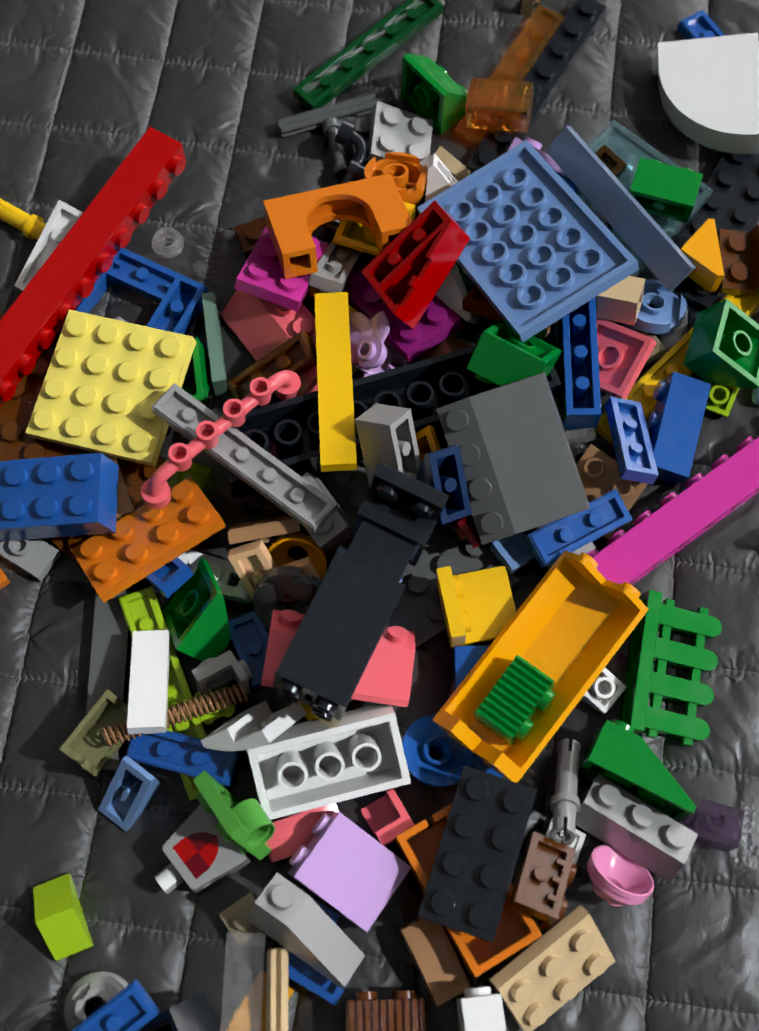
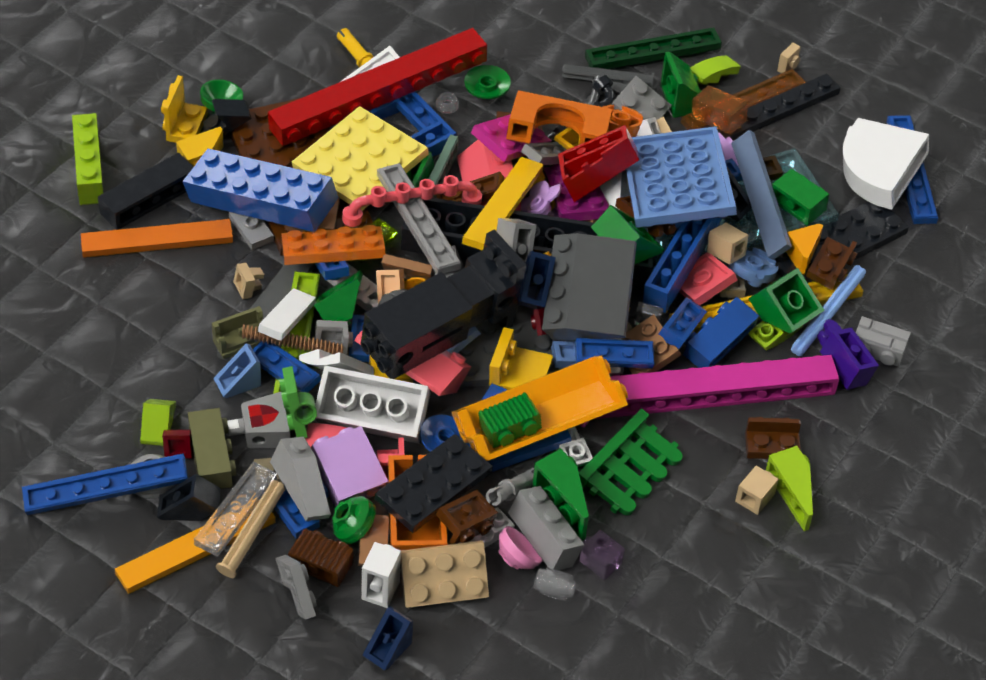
camera: 25 degrees right, 20 degrees down
none -> dark red tile [162,430,193,458]
none -> olive brick [188,408,237,489]
none -> tan tile [233,263,264,299]
none -> green piece [332,496,376,544]
none -> green dish [464,65,511,99]
none -> clear brick [534,567,577,601]
none -> lime slope [690,55,741,85]

